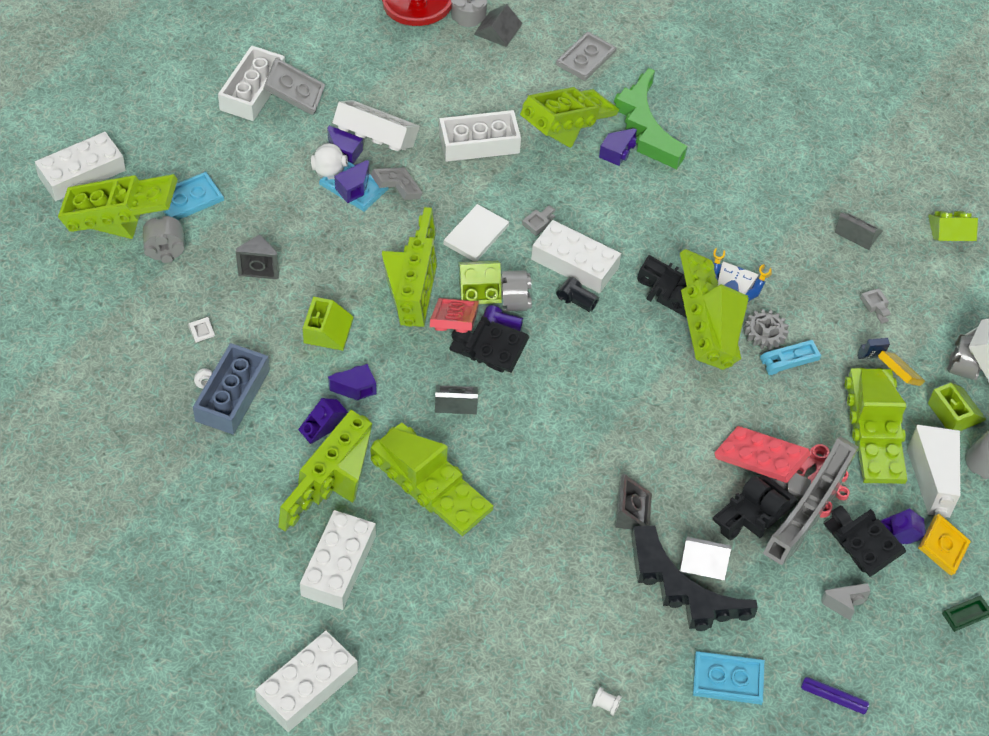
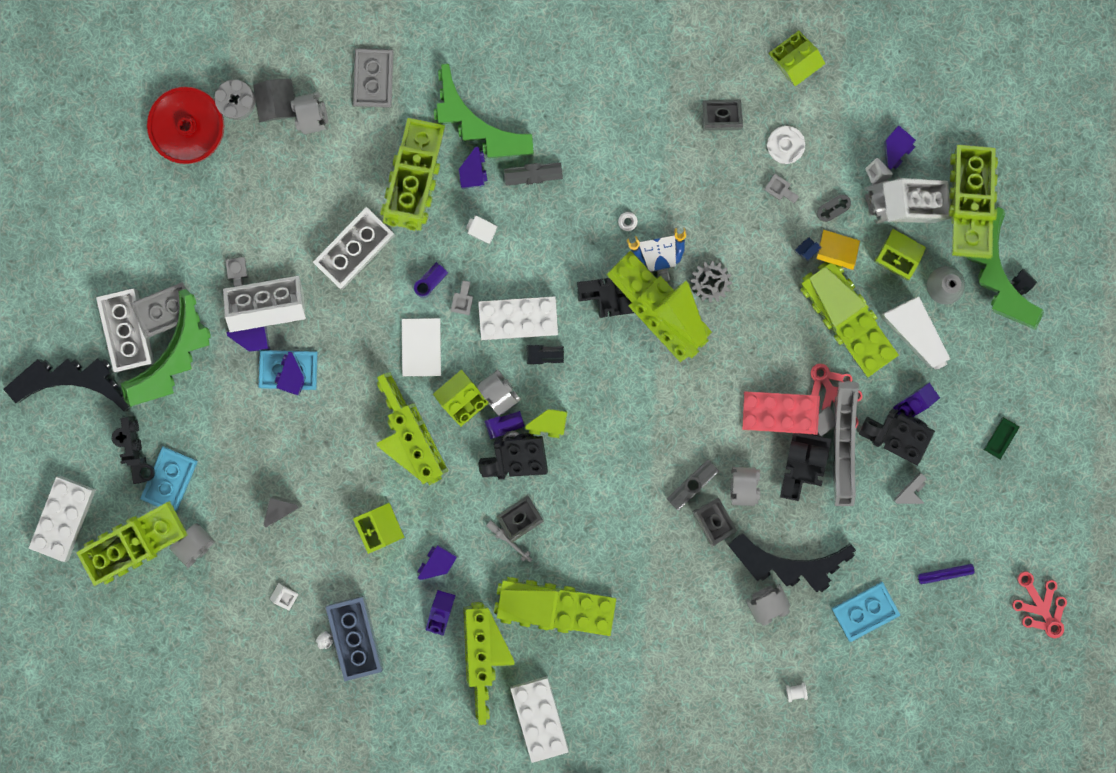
camera: 30 degrees left, 35 degrees up
white plant [311,143,348,180] -> none
light grey plate [371,167,423,200] -> none
coral plate [430,298,479,333] -> none
slope [680,537,731,580] -> none
medium azure plate [760,340,821,375] -> none
yellow tile [918,514,971,575] -> none
none -> black arch [3,358,132,411]
none -> black plate [111,417,155,484]
none -> bright green arch [121,289,211,407]
none -> light grey plate [226,257,248,287]
none -> light grey brick [291,92,328,135]
none -> dark purple piece [414,262,448,298]
none -> white slope [466,216,498,244]
none -> light grey piece [486,520,532,562]
none -> dark grey piece [504,162,563,186]
none -> lime slope [525,409,568,438]
none -> white plate [618,212,638,231]
none -> dark grey piece [666,459,719,510]
none -> light grey brick [730,467,760,506]
none -> light grey brick [746,584,791,626]
none -> white tile [767,126,805,164]
none -> dark grey beam [817,195,851,222]

